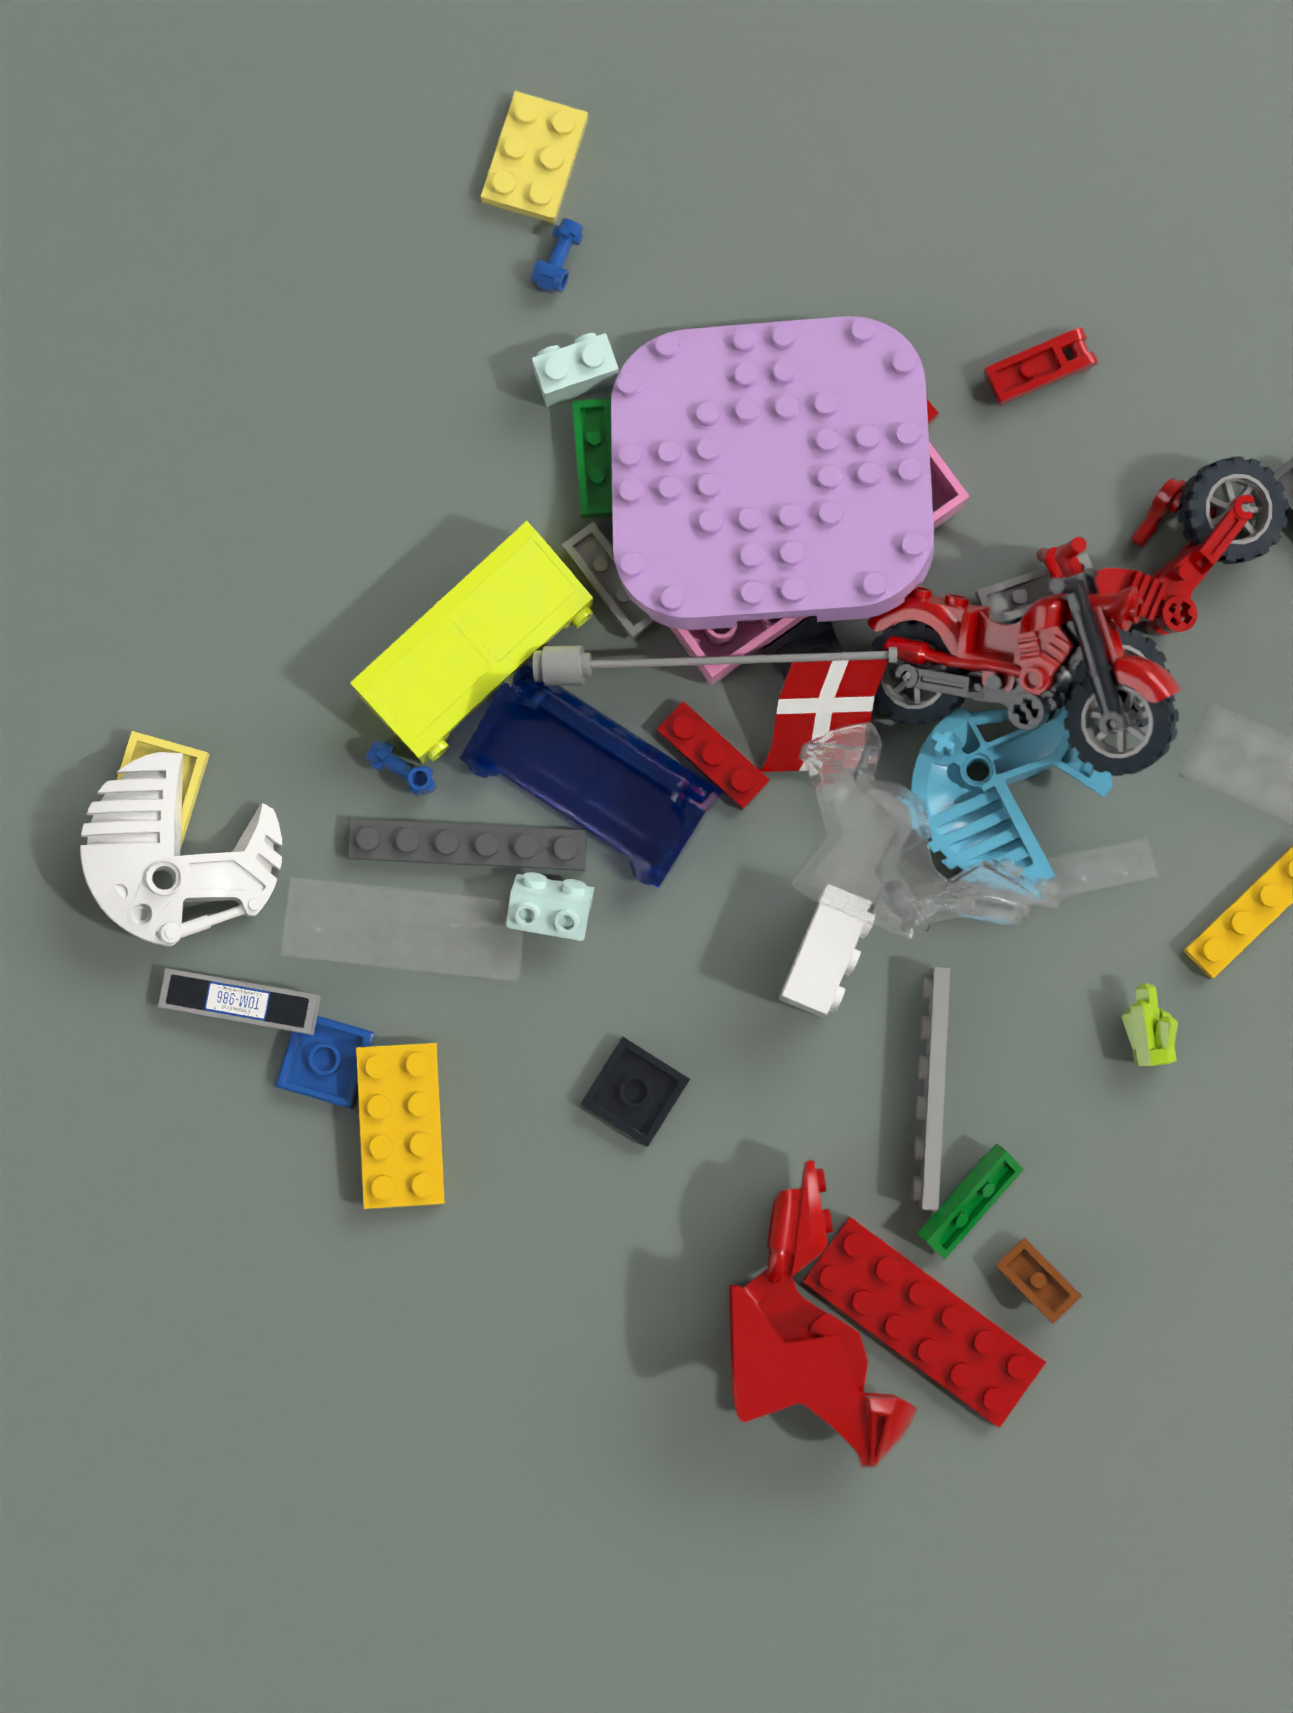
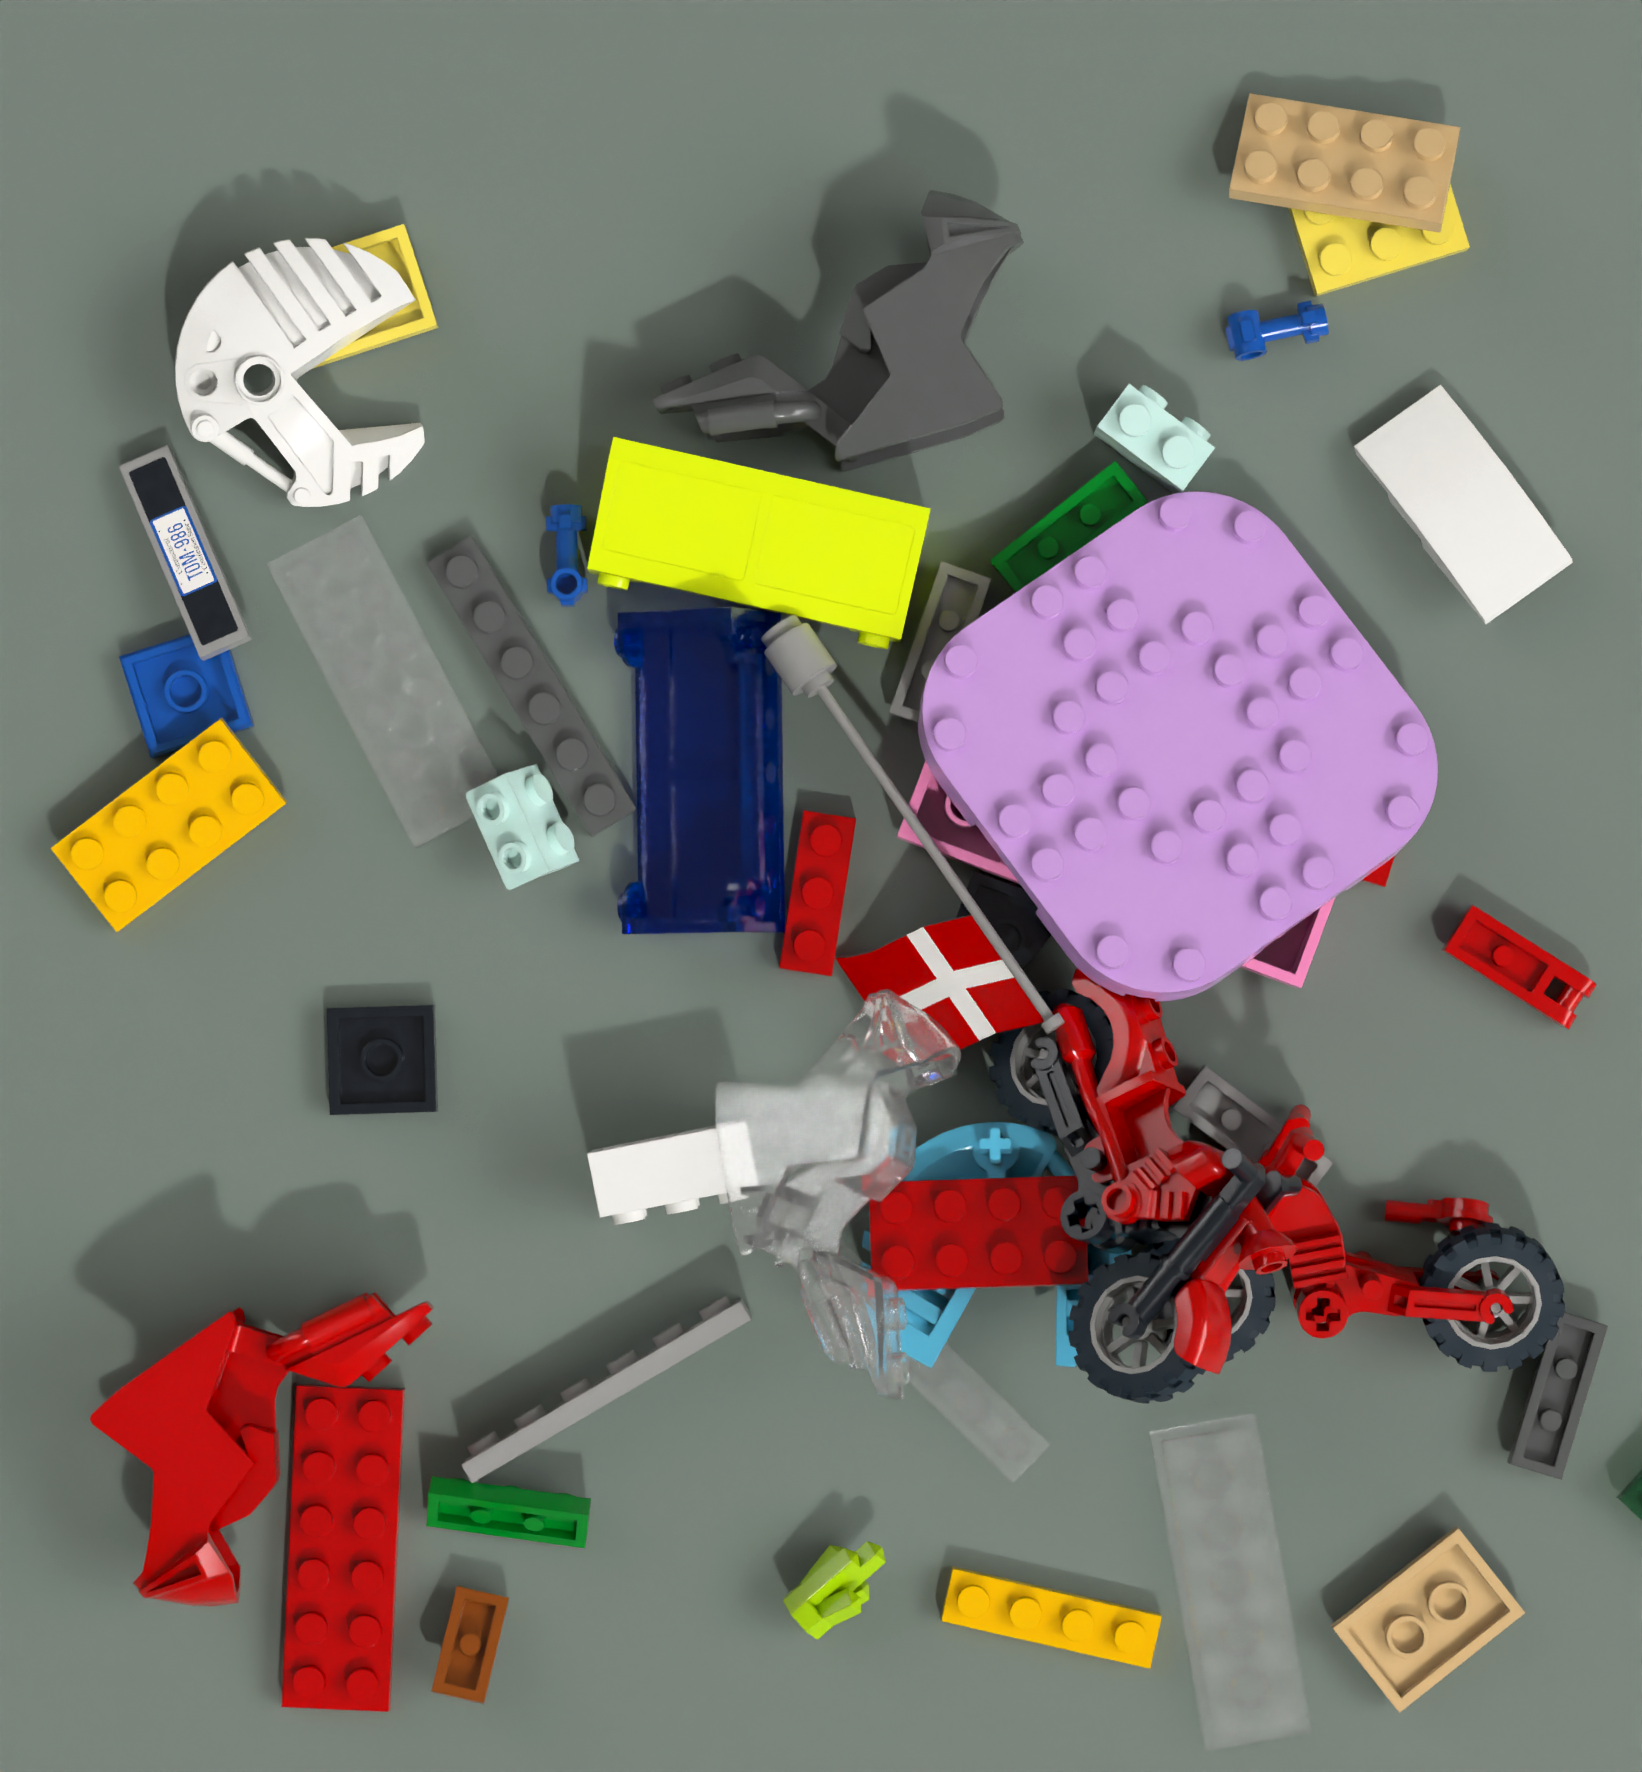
camera: 55 degrees right, 5 degrees up
none -> dark grey piece [652,190,1024,472]
none -> red plate [869,1175,1089,1292]
none -> tan plate [1229,93,1460,233]
none -> white slope [1354,385,1573,624]

